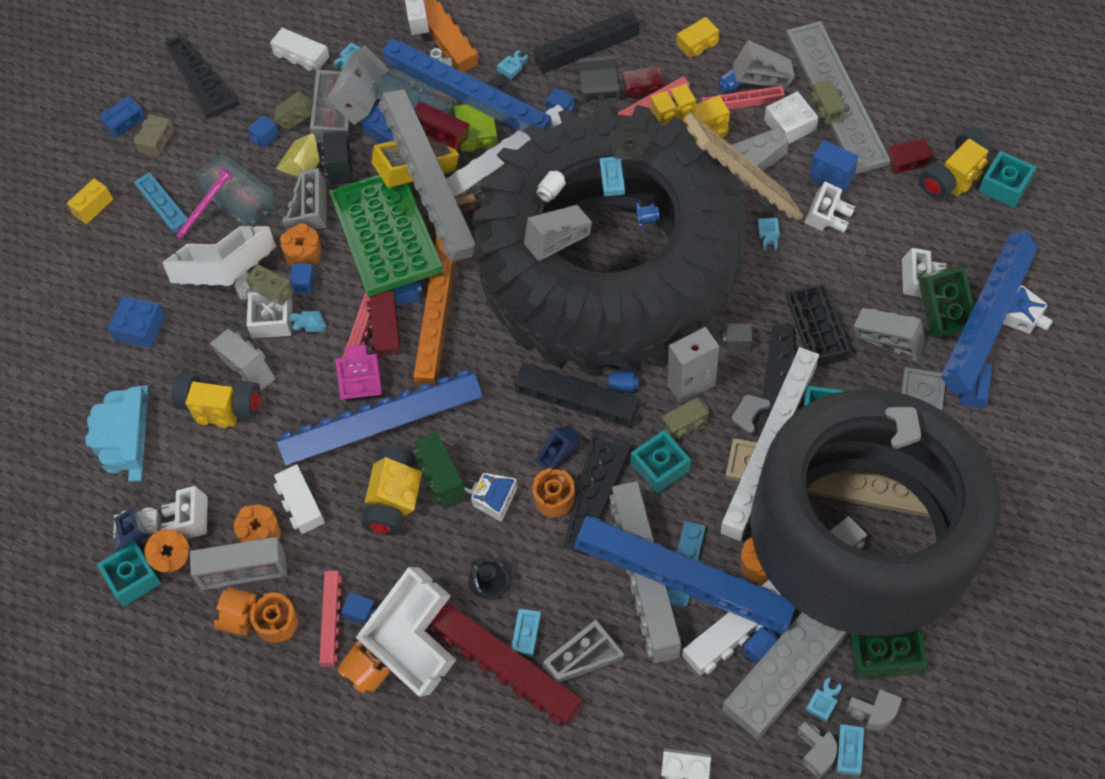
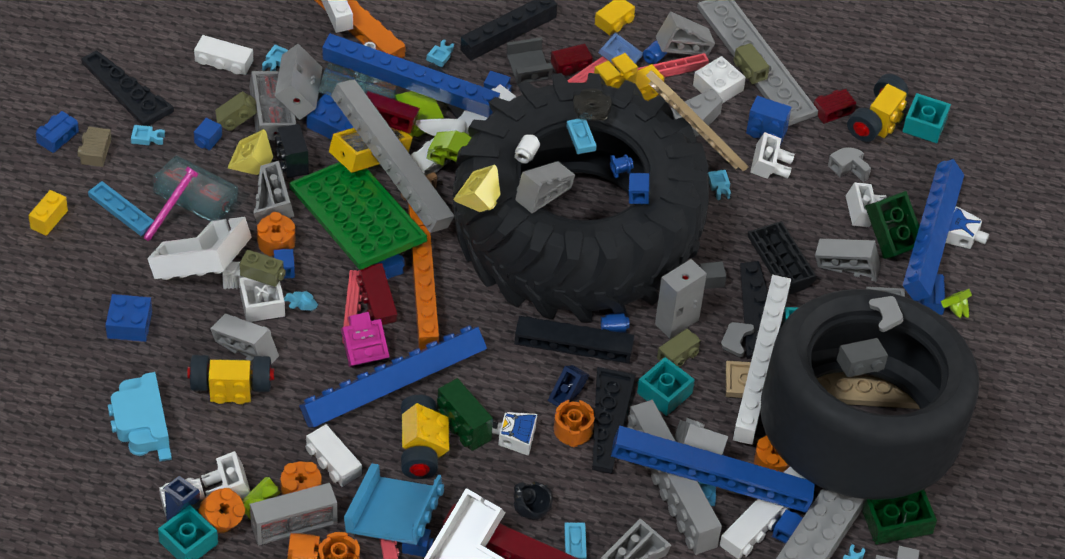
camera: 20 degrees left, 10 degrees down
none -> medium azure plate [131,125,165,145]
none -> lime tile [242,477,281,519]
none -> dark azure panel [344,463,444,545]
none -> white piece [416,119,467,136]
none -> lime brick [426,130,471,166]
none -> light yellow slope [453,165,500,212]
none -> medium blue tile [598,33,643,64]
none -> blue brick [629,173,650,204]
none -> light grey wedge [674,418,728,455]
none -> light grey brick [828,147,871,182]
none -> dark grey brick [837,338,888,377]
none -> lime tile [941,289,972,318]

